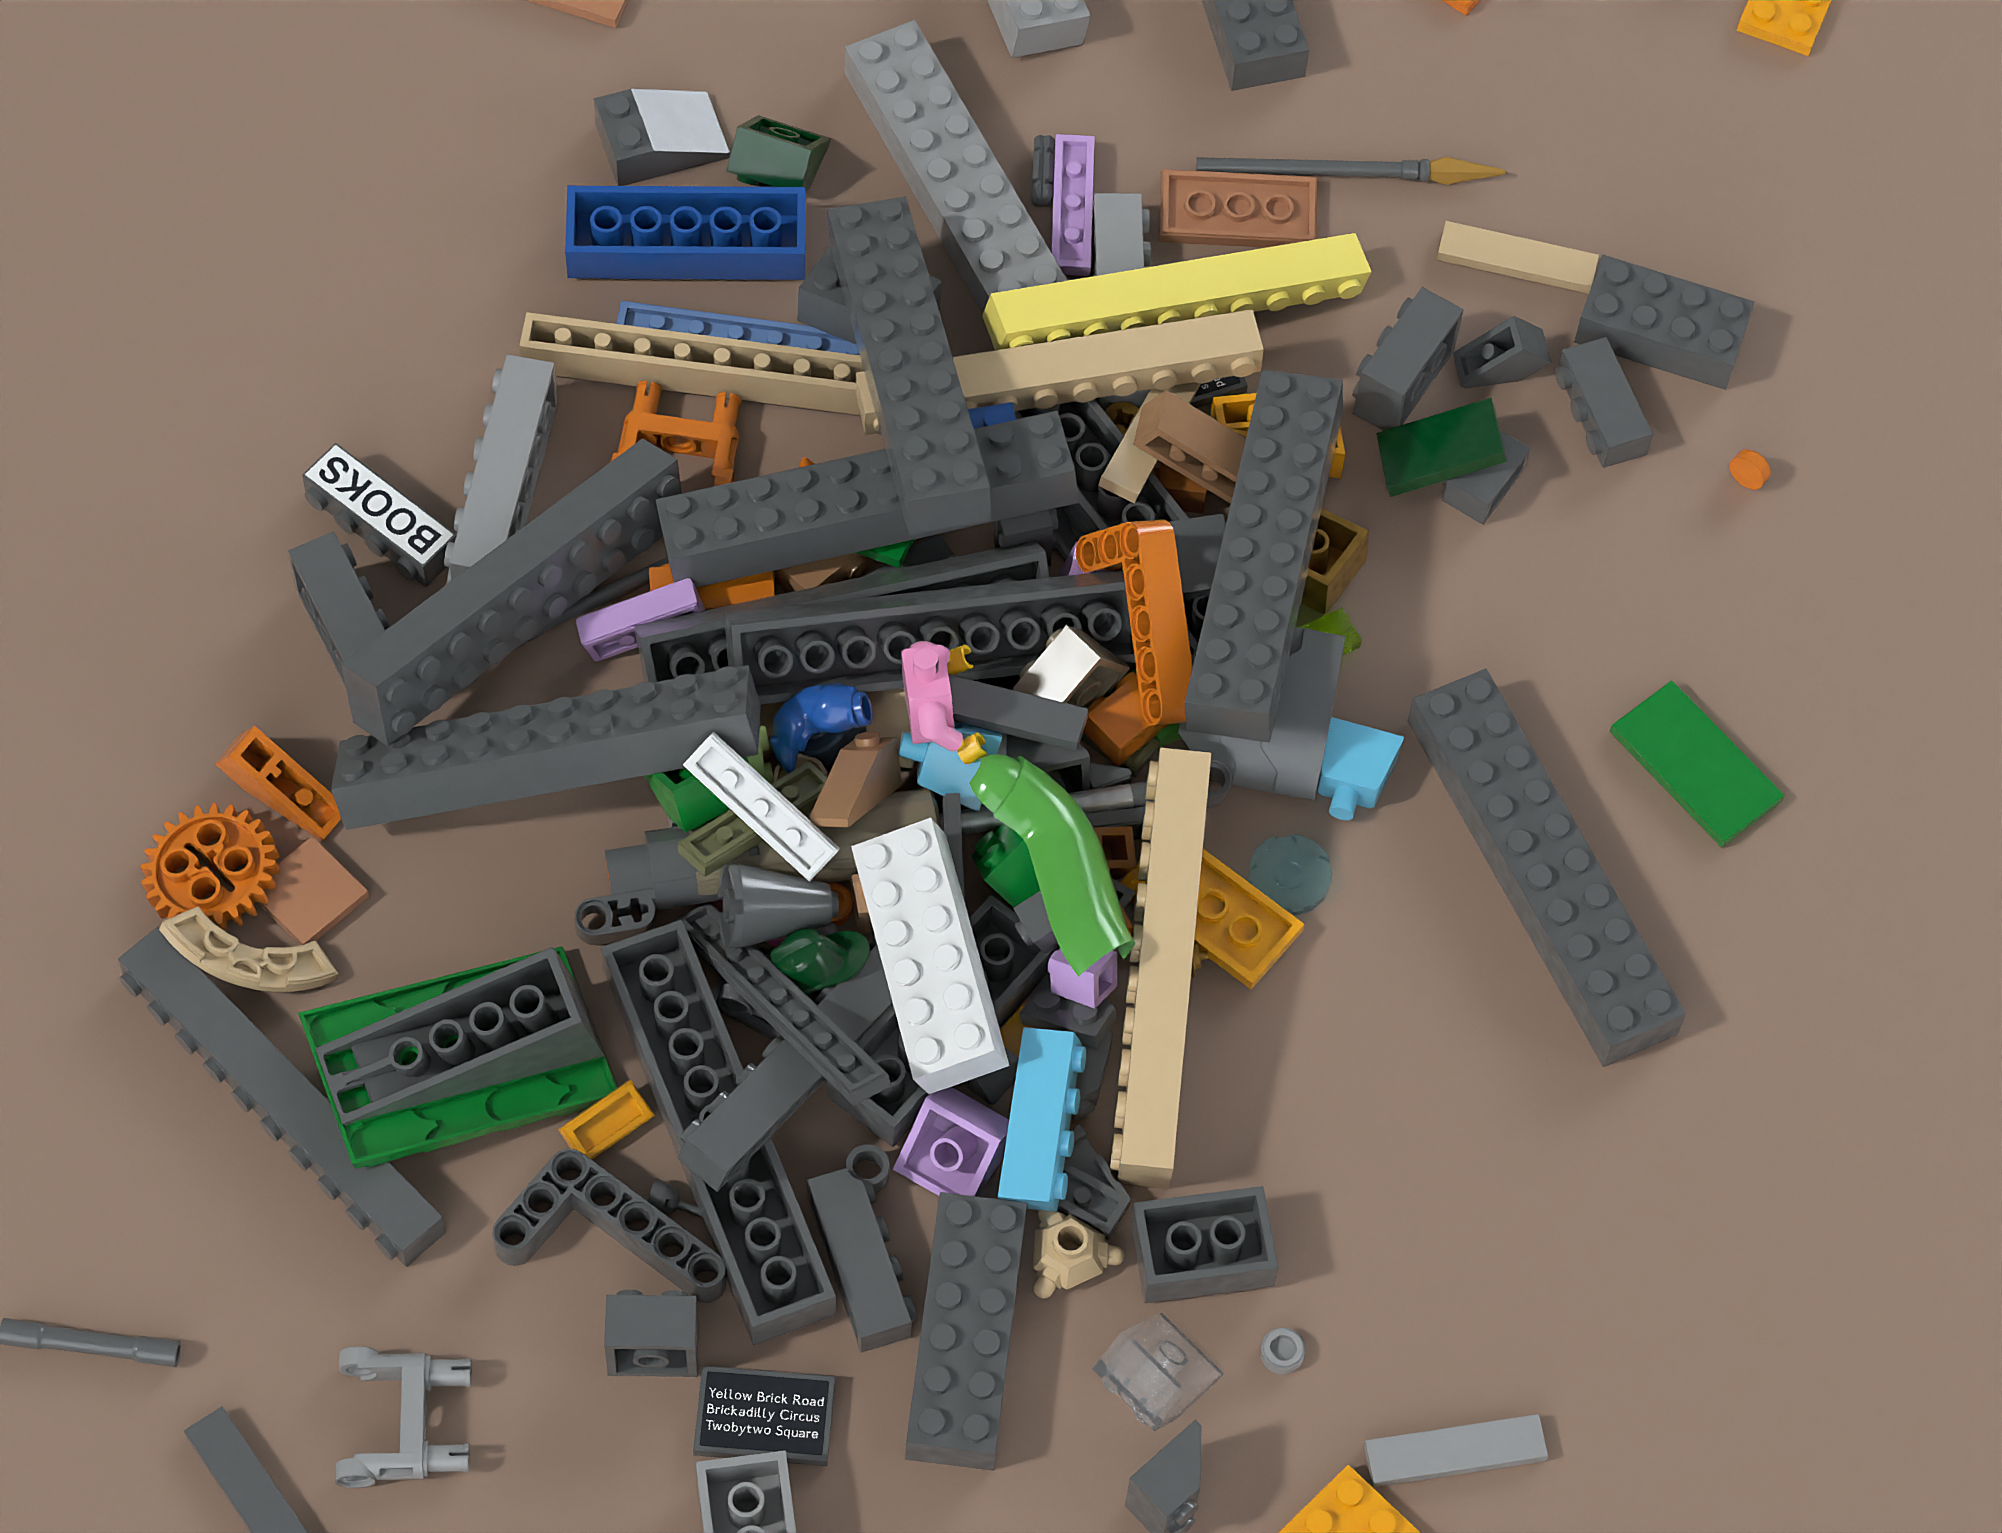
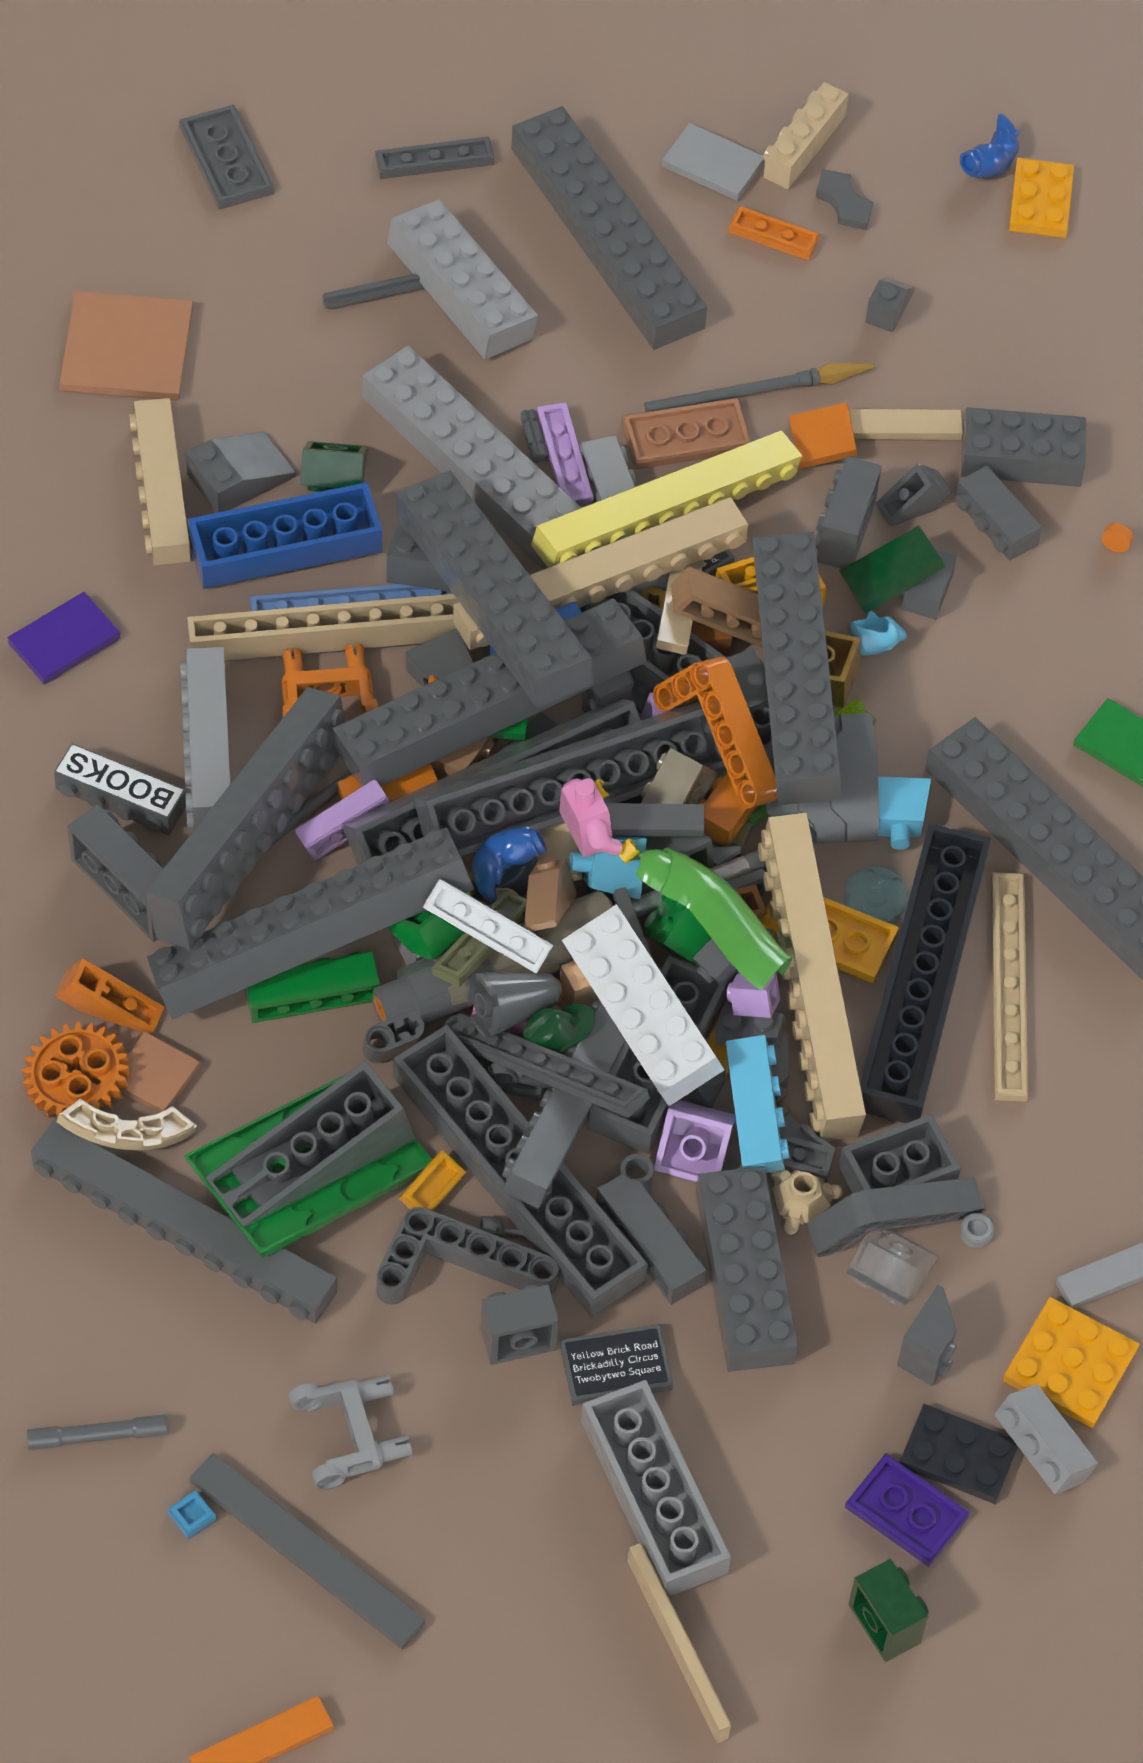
camera: 15 degrees left, 5 degrees down
none -> dark purple tile [7,592,120,684]
none -> tan brick [129,398,190,565]
none -> dark azure tile [167,1490,216,1539]
none -> green brick [245,952,380,1024]
none -> dark grey torso [405,628,473,687]
none -> orange tile [789,402,858,469]
none -> dark grey beam [807,1178,986,1257]
none -> medium azure hair [848,610,907,656]
none -> black brick [860,823,991,1123]
none -> dark grey slope [866,277,915,332]
none -> tan tile [991,872,1028,1102]

